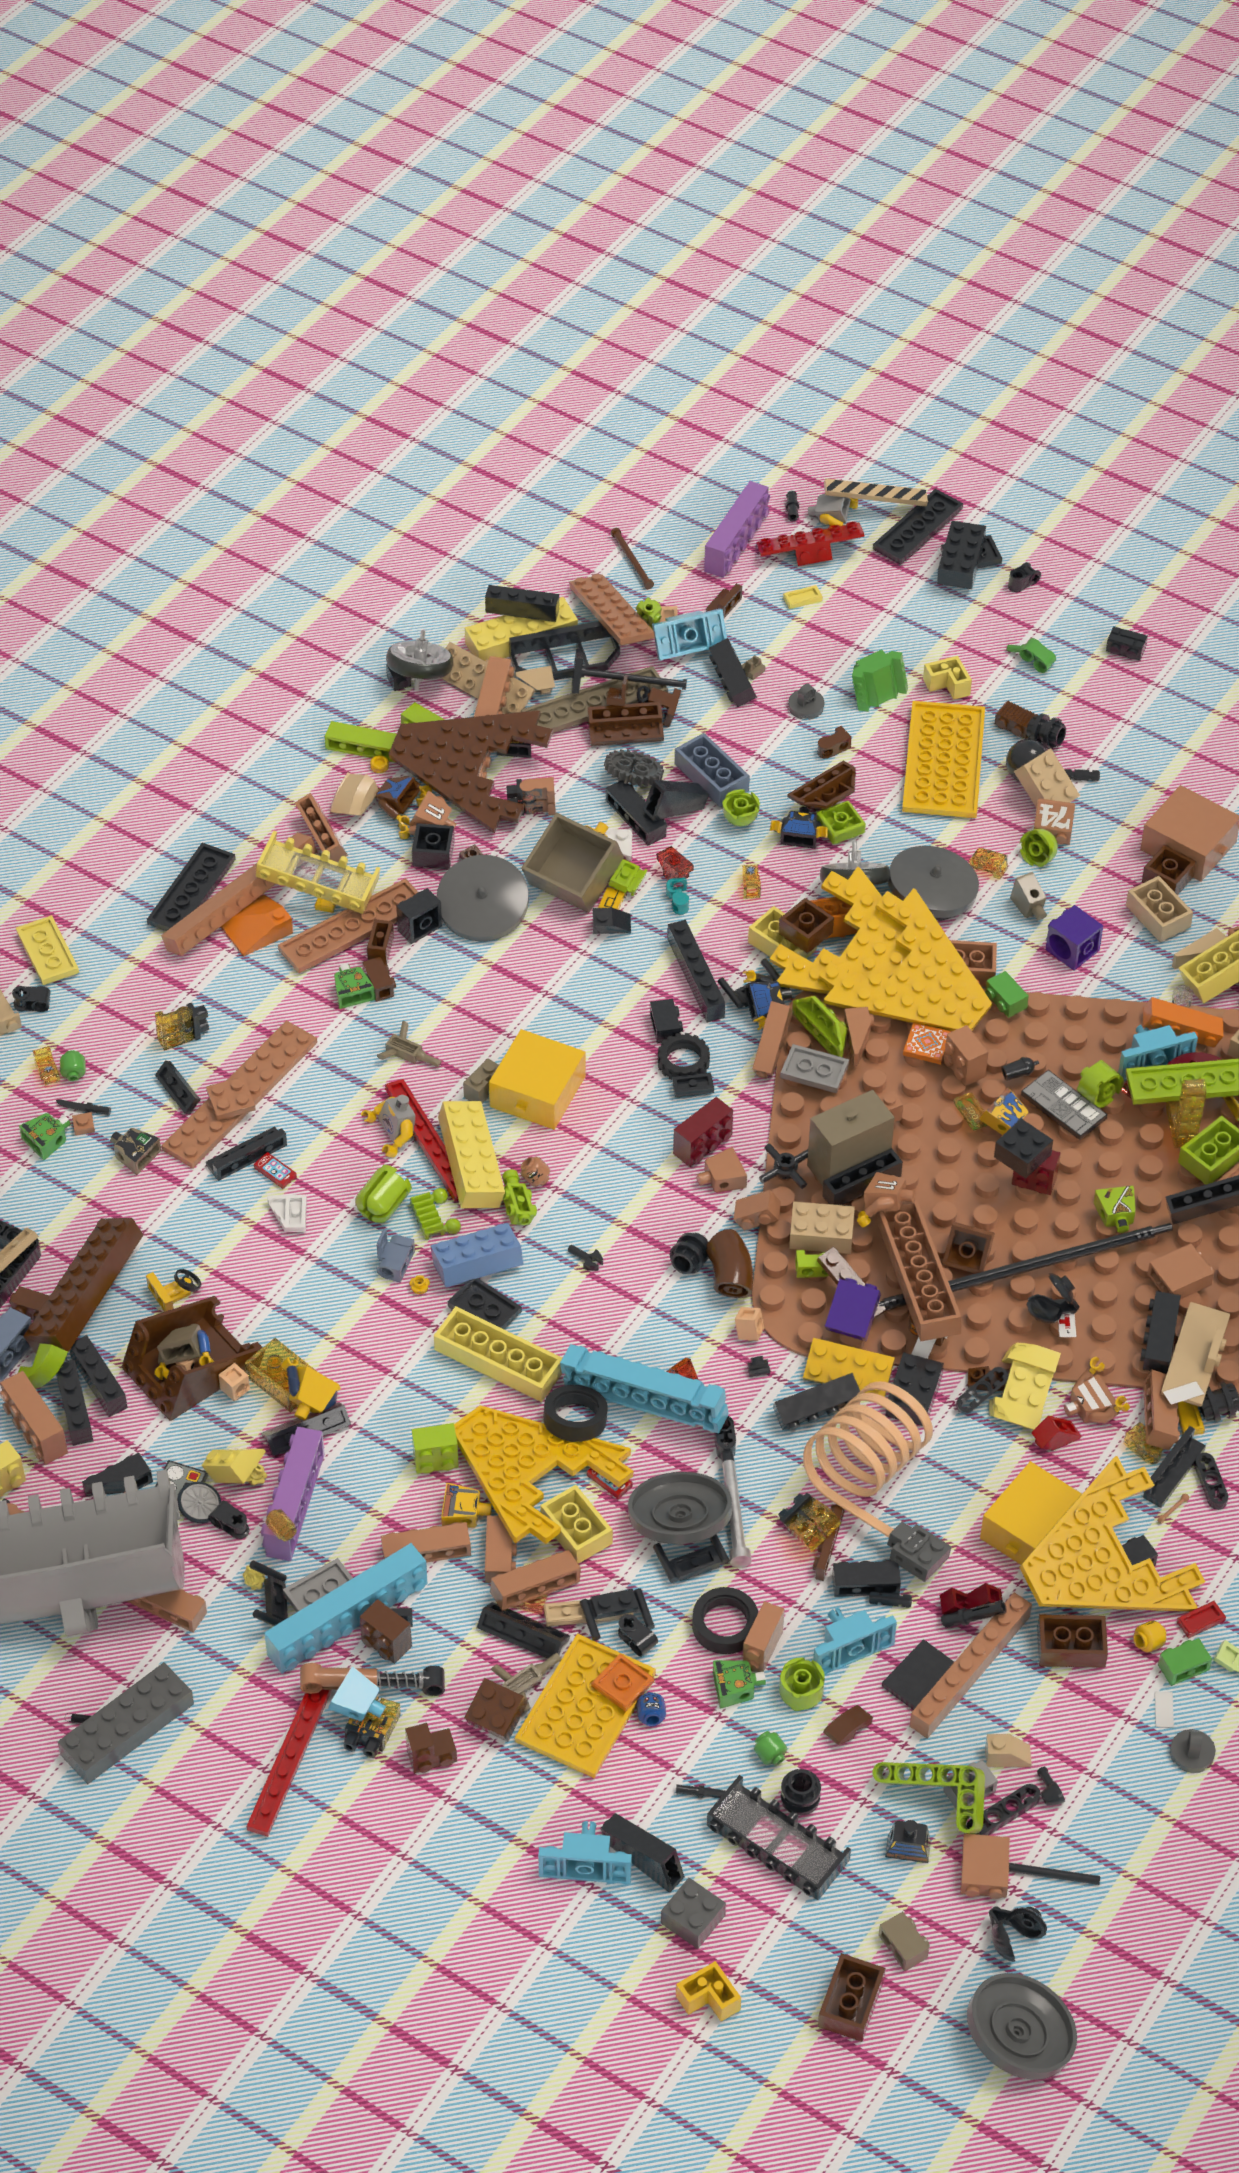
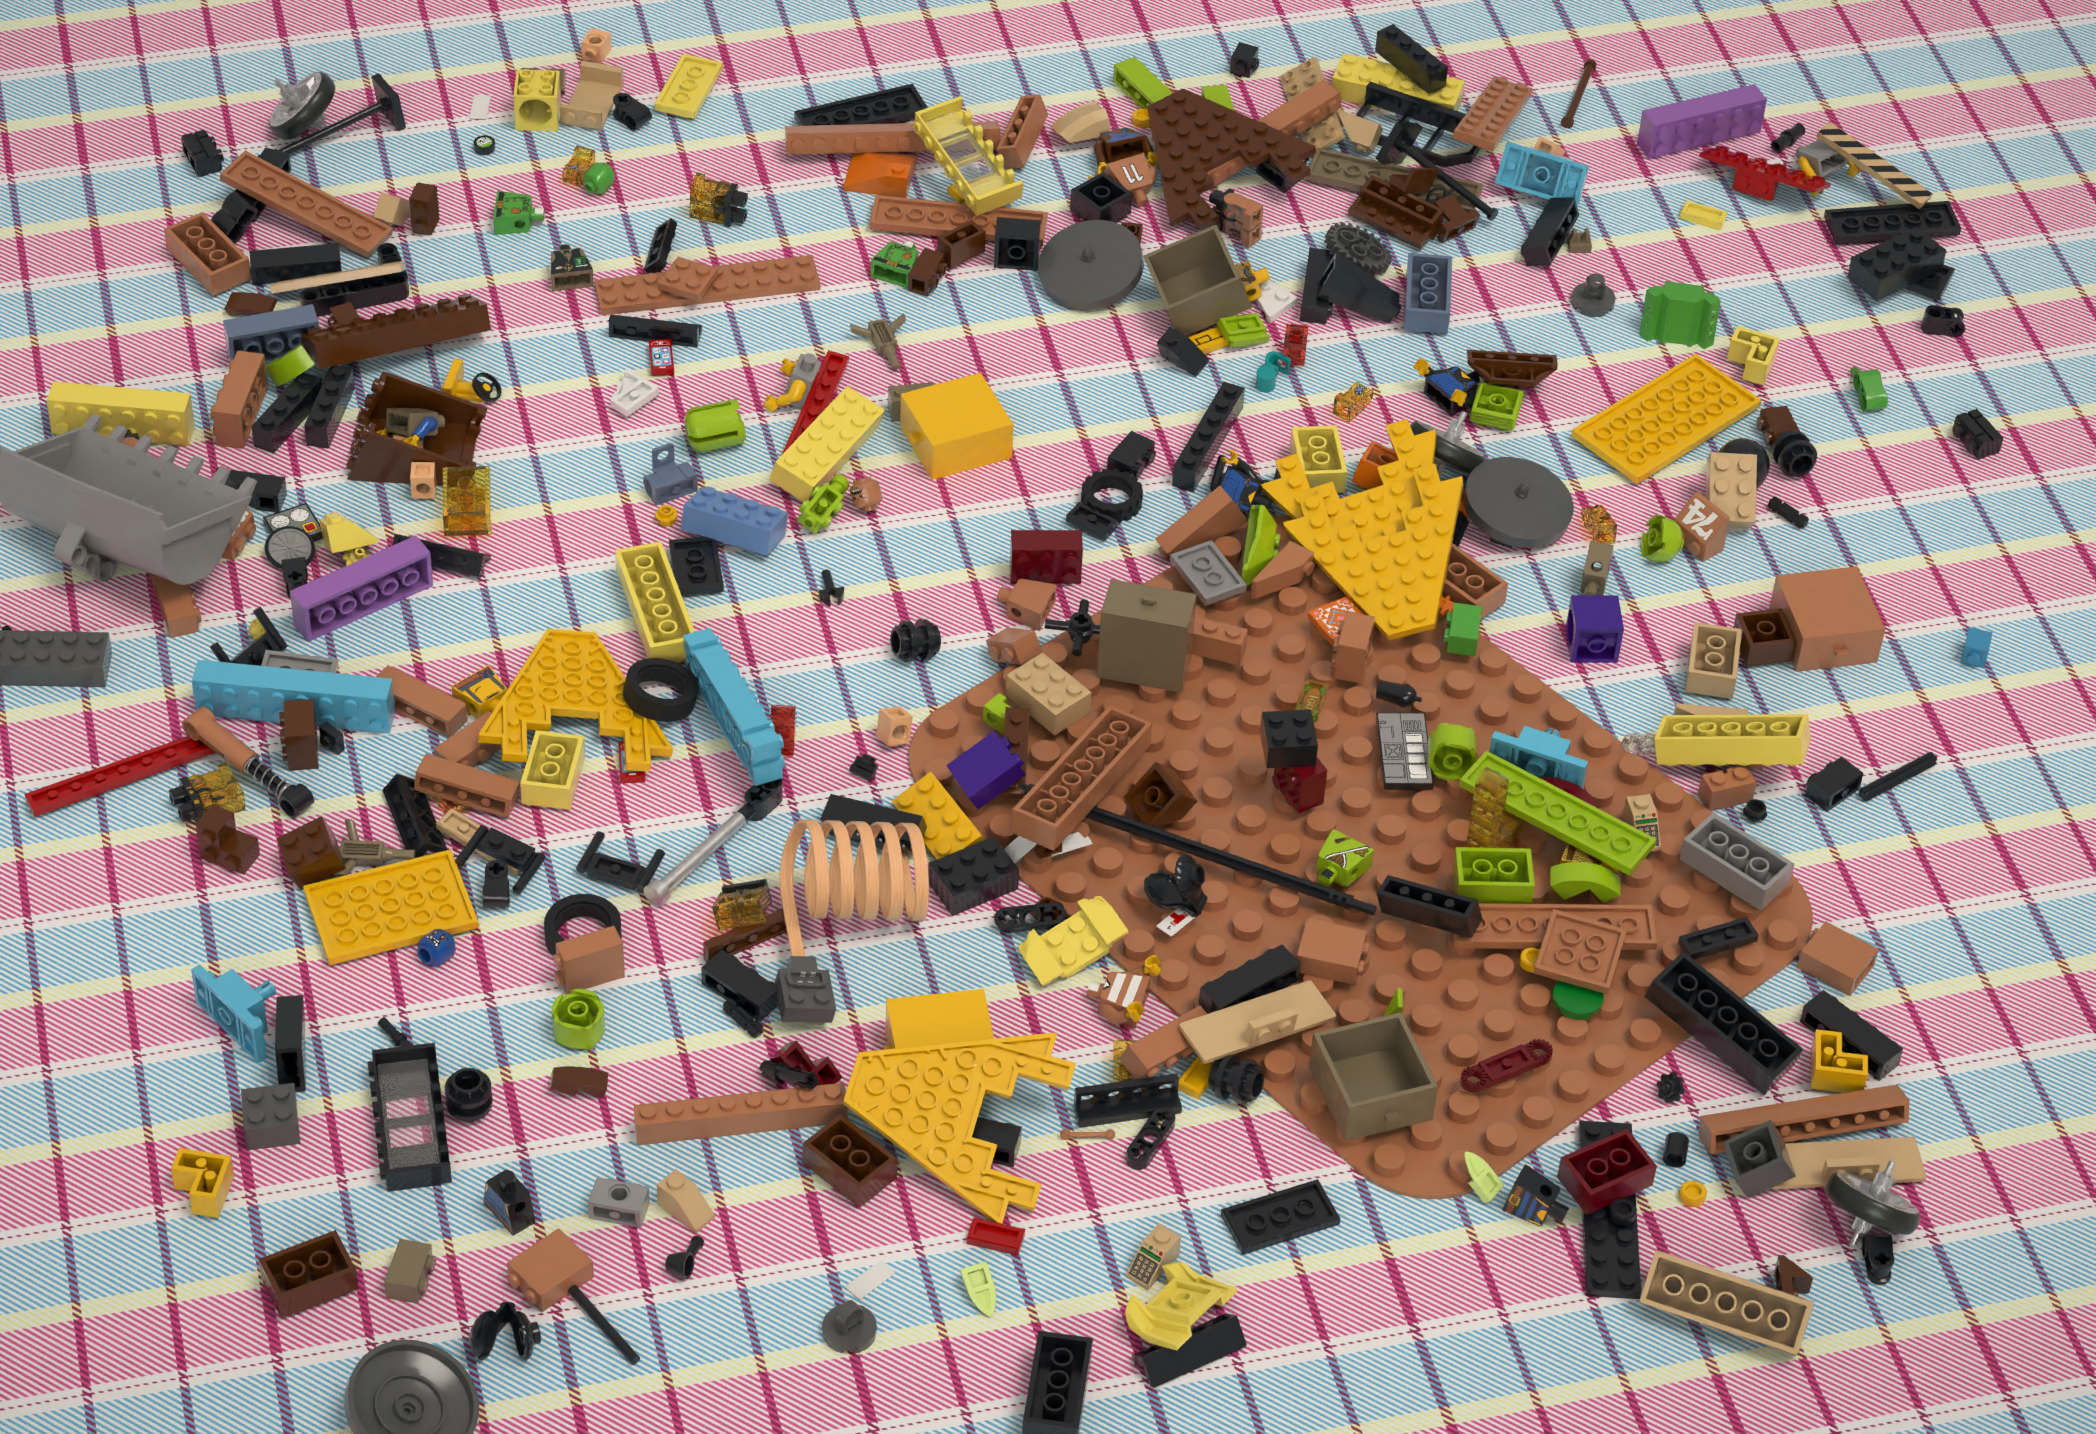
camera: 40 degrees right, 5 degrees down
black piece [56,1099,111,1115] -> none
nougat plate [72,1112,95,1136] -> none
clear yellow brick [265,1509,297,1541] -> none
yellow torso [282,1357,341,1420] -> none
torso [328,1667,386,1721] -> none
wheel [386,629,453,690] -> none
lime gear [410,1188,461,1240] -> none
lime brick [411,1423,459,1474] -> none
orange tile [591,1653,654,1712] -> none
dark grey container [628,1472,732,1544] -> none
lime brick [635,597,662,630] -> none
reddish brown panel [706,583,743,618] -> none
reddish brown brick [706,1229,753,1298] -> none
bright green torso [712,1660,766,1709] -> none
lime cylinder [722,789,760,827] -> none
bright green head [754,1731,787,1766] -> none
reddish brown brick [778,898,834,954] -> none
medium azure brick [813,1608,897,1674] -> none
reddish brown leg [817,726,852,759] -> none
black brick [822,1148,903,1205] -> none
nougat torso [857,1172,916,1228] -> none
lime beam [872,1762,985,1834] -> none
black tile [882,1639,954,1710] -> none
black beam [965,1784,1041,1836] -> none
torso [979,1088,1028,1135] -> none
red slope [1031,1415,1082,1451] -> none
yellow head [1133,1620,1167,1652] -> none
orange brick [1143,997,1224,1048] -> none
bright green brick [1158,1638,1212,1686] -> none
white sticker [1163,1382,1204,1405] -> none

